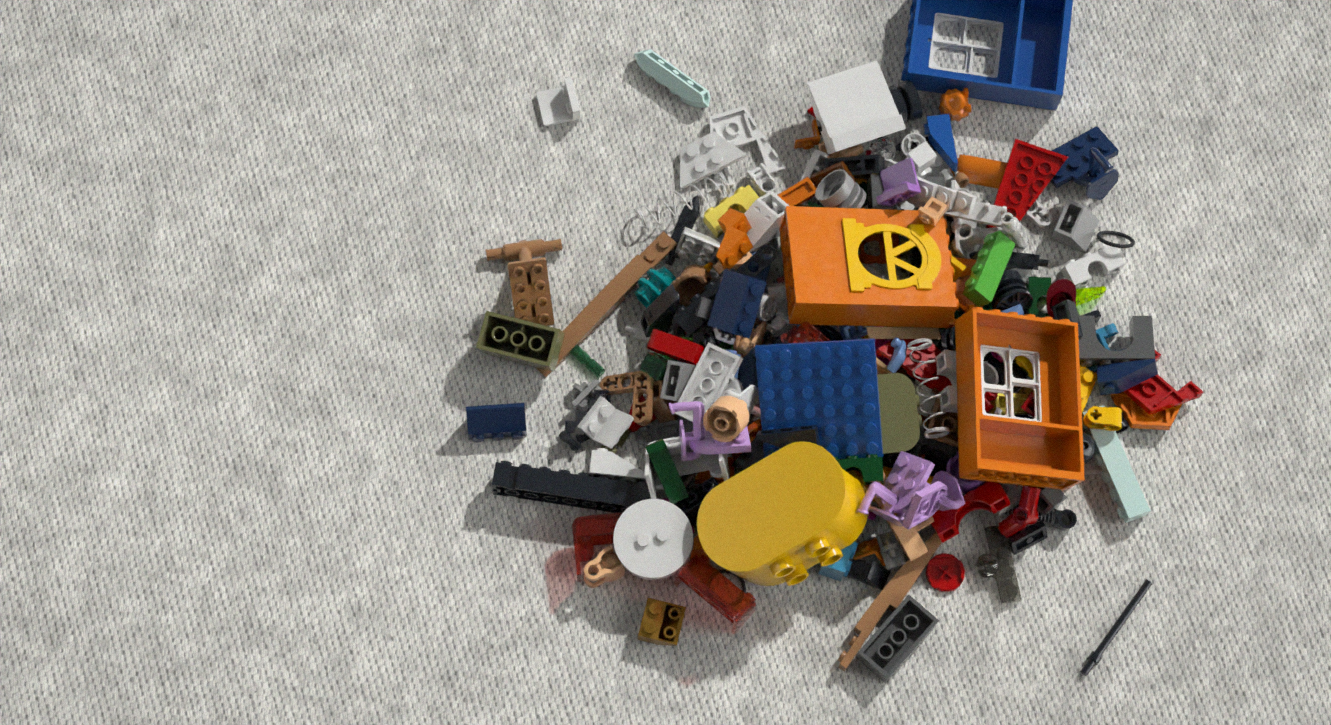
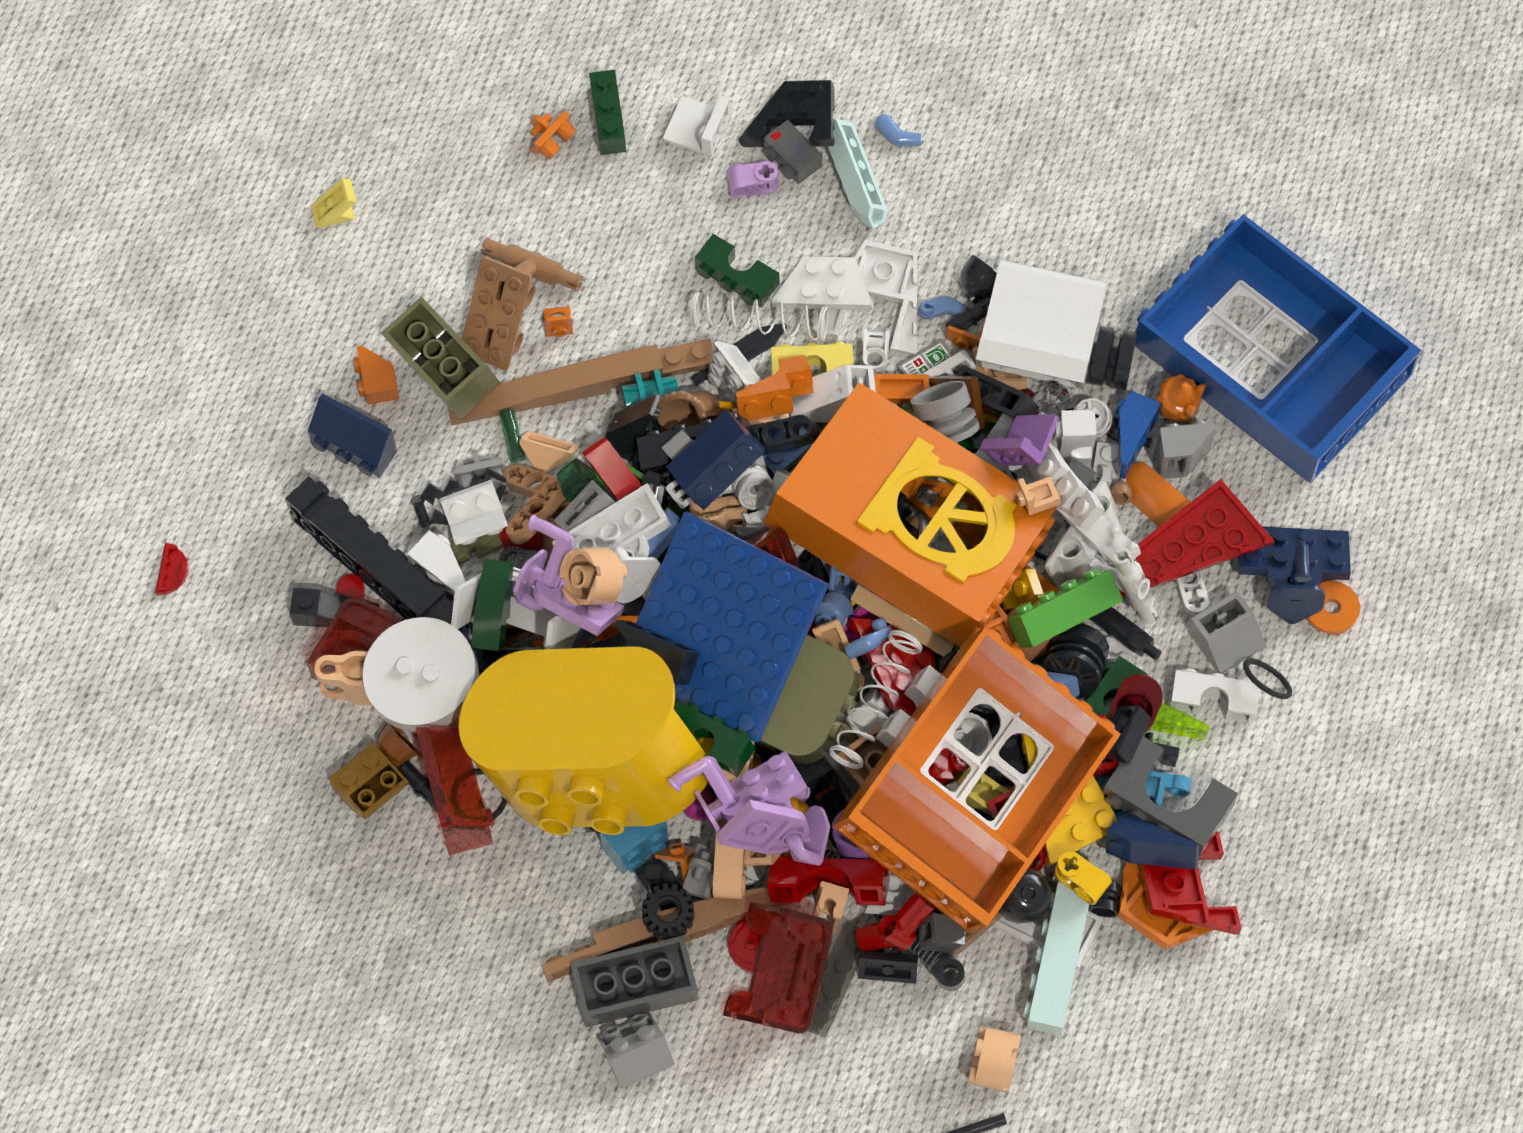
camera: 40 degrees right, 5 degrees down
none -> red tile [155,542,189,596]
none -> black slope [290,588,380,631]
none -> light yellow slope [311,178,357,228]
none -> red tile [336,574,365,600]
none -> orange slope [353,346,400,405]
none -> dark orange piece [376,722,423,768]
none -> black pin [399,762,450,813]
none -> light nougat slope [519,431,579,473]
none -> orange hips [529,110,577,160]
none -> orange bracket [544,306,573,337]
none -> dark green arch [589,70,626,155]
none -> light grey slope [596,1012,675,1088]
none -> black tyre [642,883,695,940]
none -> dark green arch [695,234,780,308]
none -> clear red windscreen [723,902,833,1033]
none -> lavender piece [727,161,779,198]
none -> black wing [739,80,835,147]
none -> dark grey brick [763,120,822,184]
none -> light nougat hinge [813,881,849,933]
none -> medium blue arm [875,114,921,147]
none -> tile [897,339,954,374]
none -> medium blue arm [918,296,970,319]
none -> black axle [945,296,991,331]
none -> black cylinder [960,255,997,304]
none -> light nougat brick [968,1027,1021,1093]
none -> light grey slope [1155,421,1216,479]
none -> orange tile [1306,581,1360,635]

